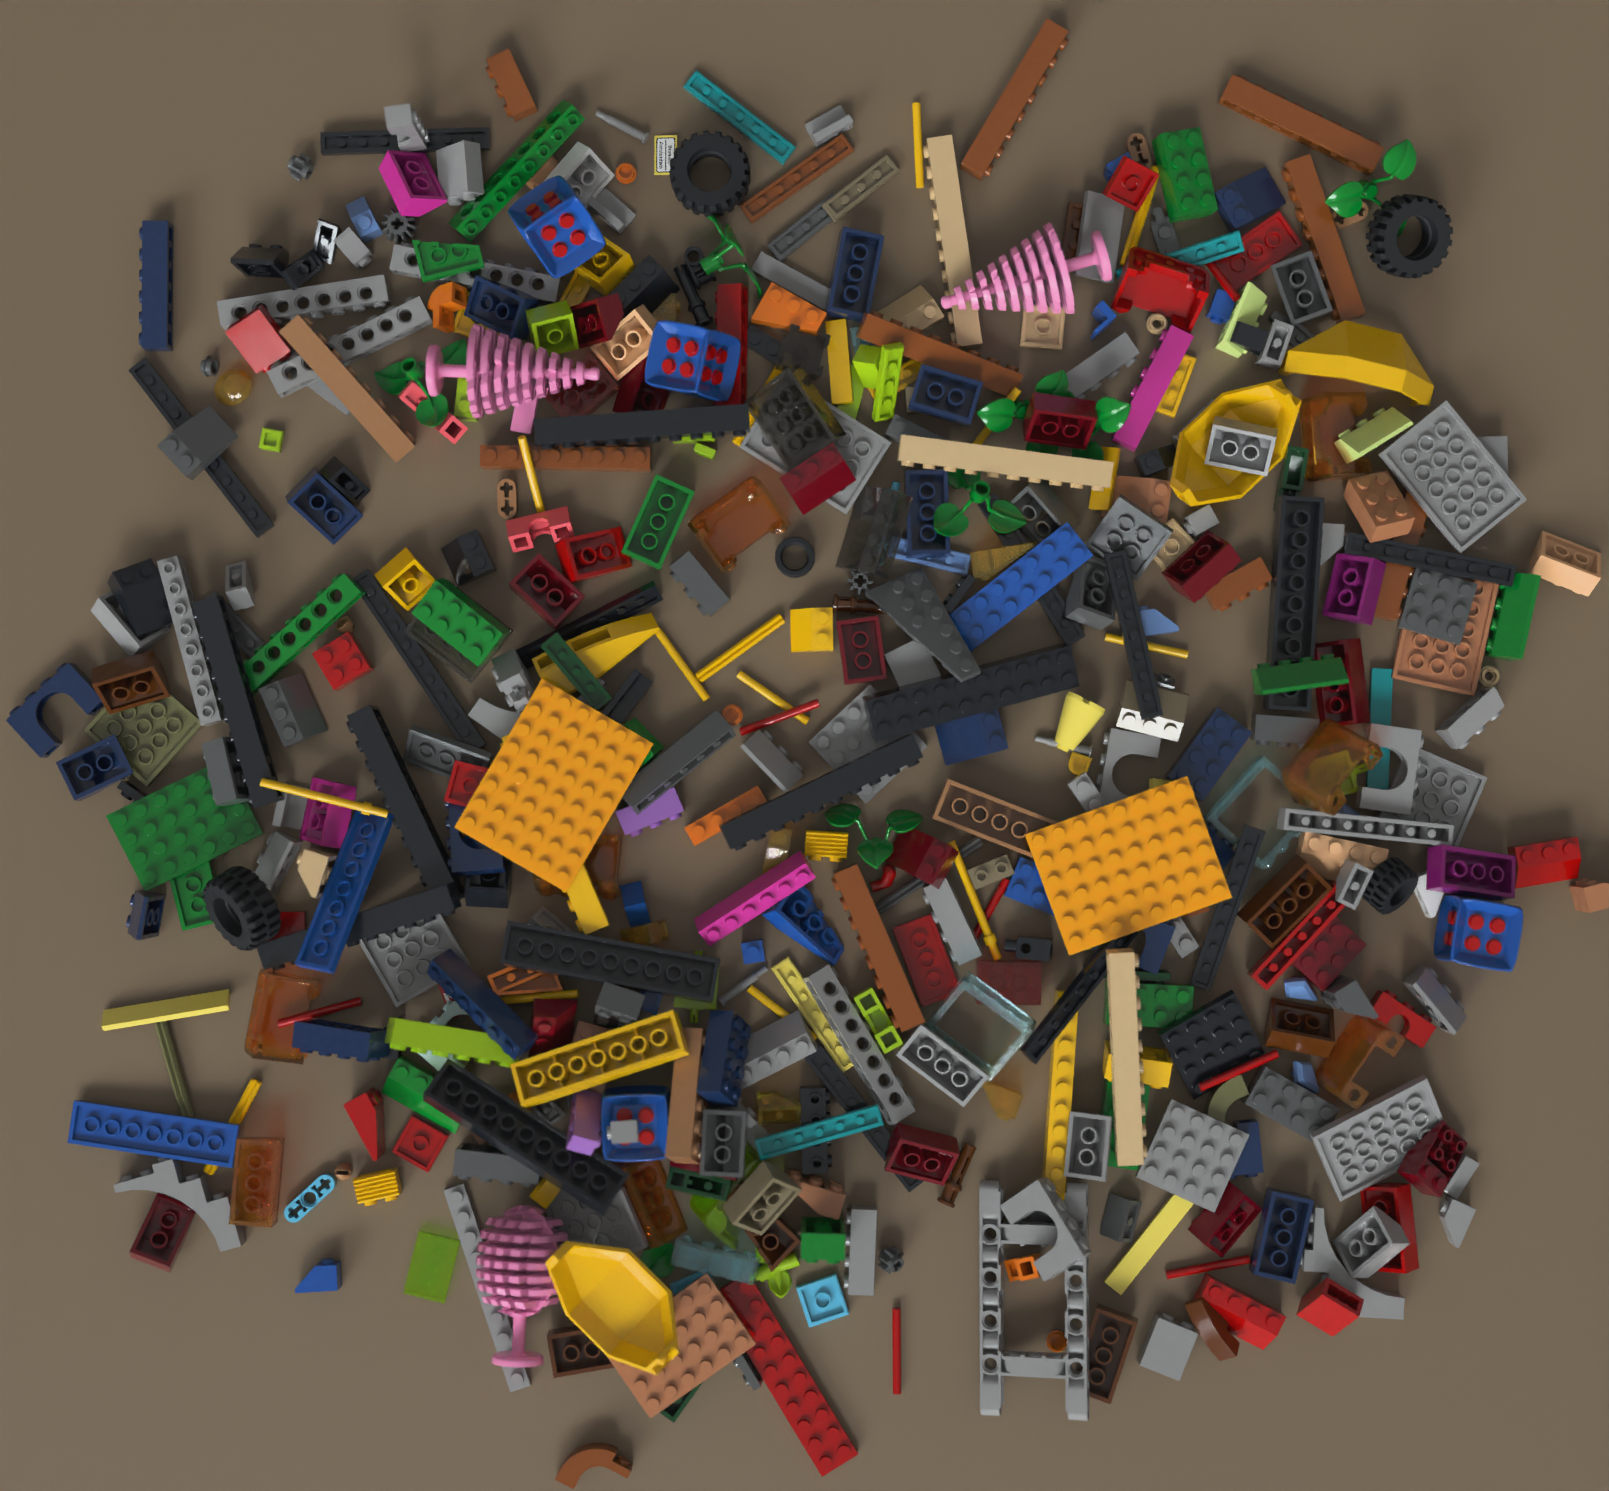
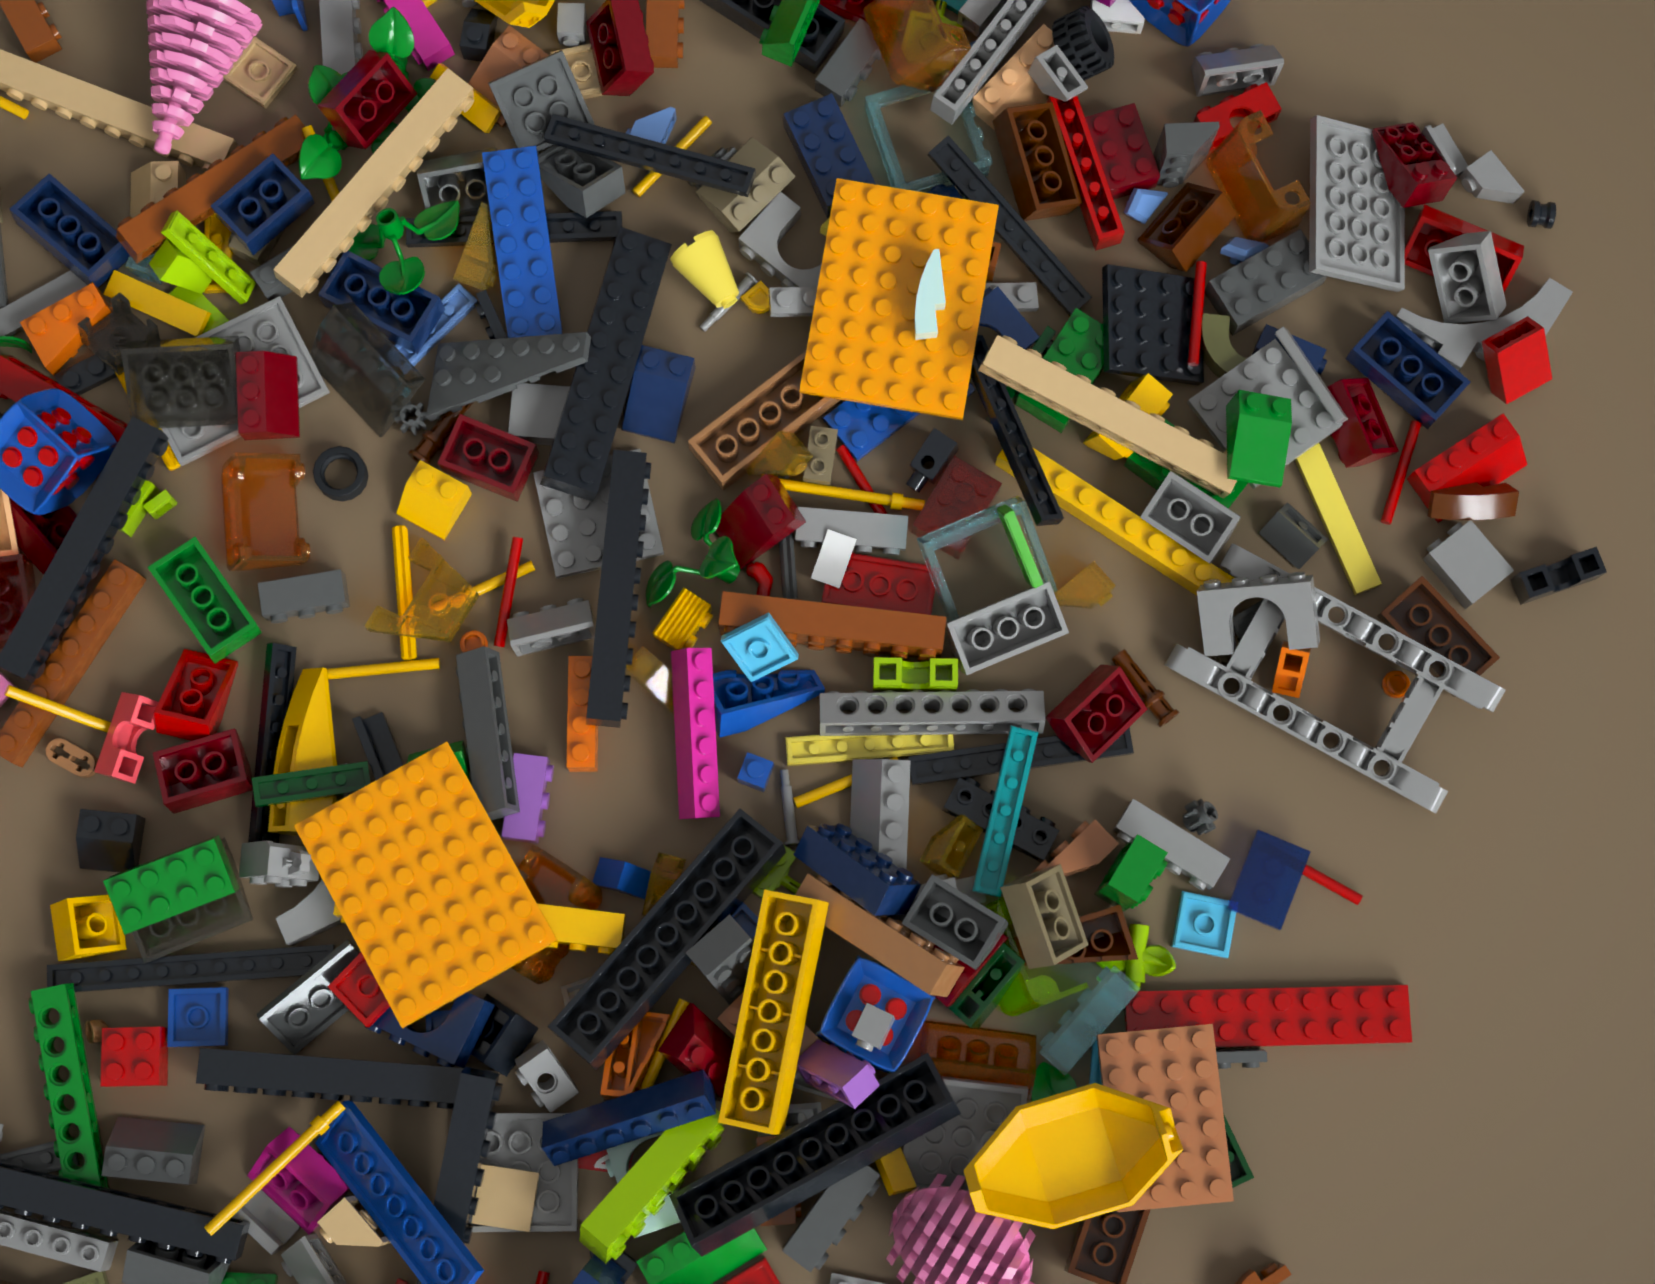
camera: 60 degrees left, 10 degrees down
none -> blue plate [167,987,229,1047]
none -> clear yellow wing [364,537,479,642]
none -> tan tile [472,1164,540,1232]
none -> light grey brick [515,1040,579,1113]
none -> medium azure tile [721,612,799,682]
none -> clear yellow slope [746,431,813,477]
none -> white sticker [811,529,857,588]
none -> light aqua slope [914,249,946,340]
none -> bright green tile [997,504,1043,588]
none -> green slope [1226,390,1292,488]
none -> clear blue tile [1226,830,1311,930]
none -> light grey tile [1275,326,1348,424]
none -> black arch [1510,546,1607,605]
none -> black wheel [1527,200,1556,229]

